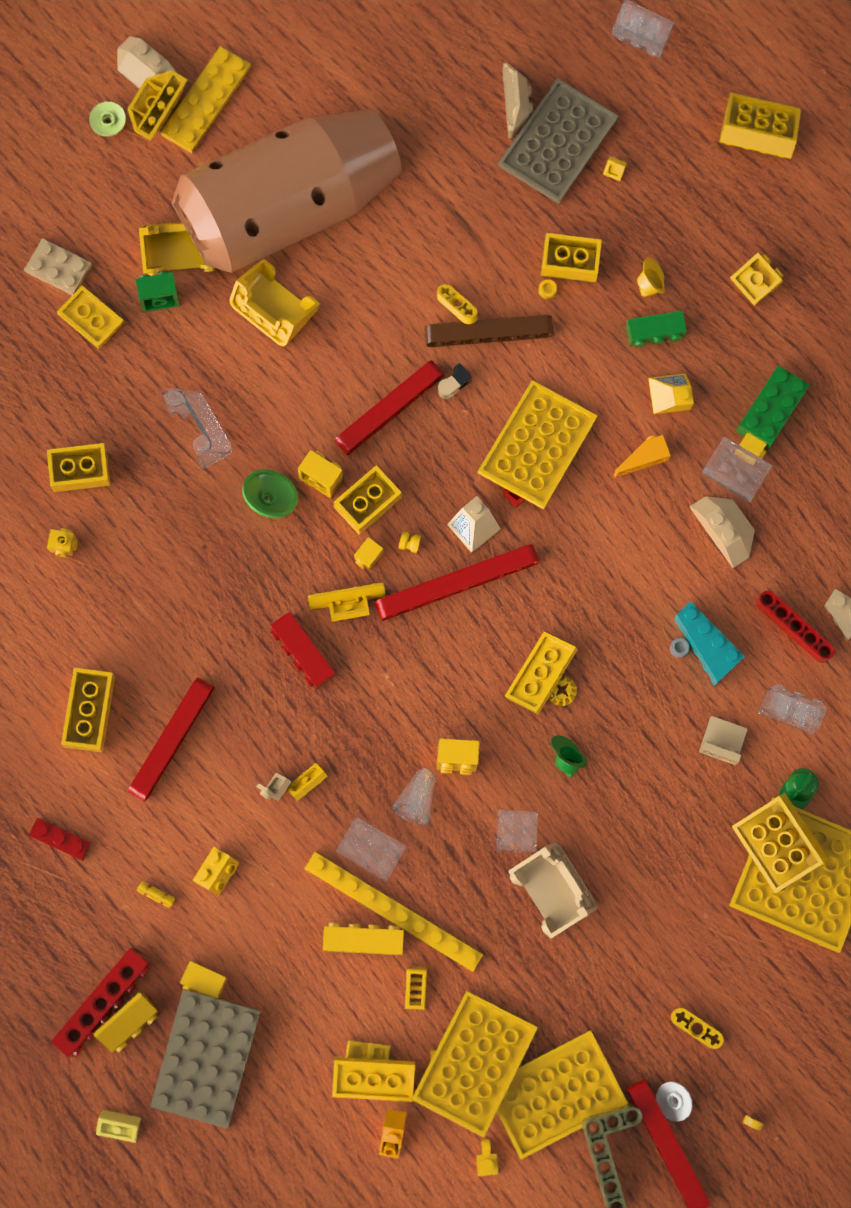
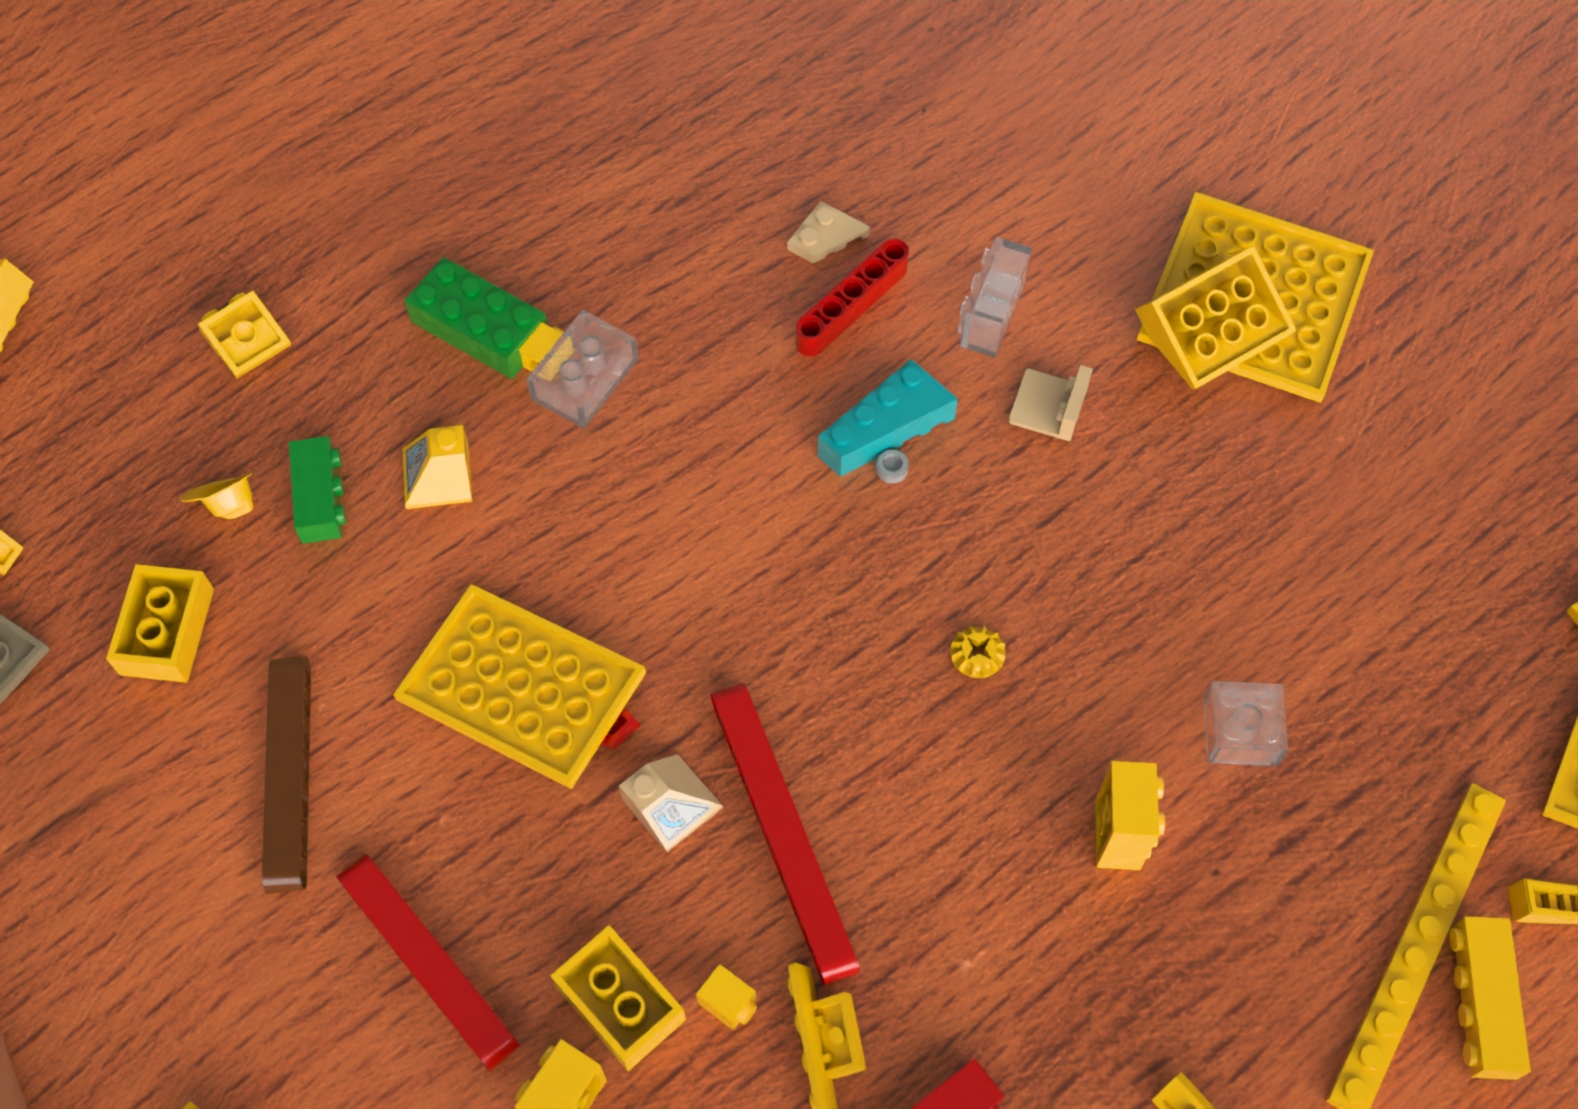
camera: 85 degrees left, 15 degrees down
clear brick [336,817,407,882] -> none
clear cone [392,768,436,825] -> none
yellow wheel [398,531,422,554] -> none
yellow beam [437,284,477,324] -> none
leg [438,363,472,399] -> none
yellow plate [505,632,578,715] -> none
tan windscreen [508,842,597,939] -> none
yellow tile [538,279,557,299] -> none
green piece [551,735,588,777] -> none
light orange slope [614,435,671,478] -> none
yellow beam [671,1008,724,1049] -> none
tan wedge [690,496,755,568] -> none
green piece [779,768,819,810] -> none

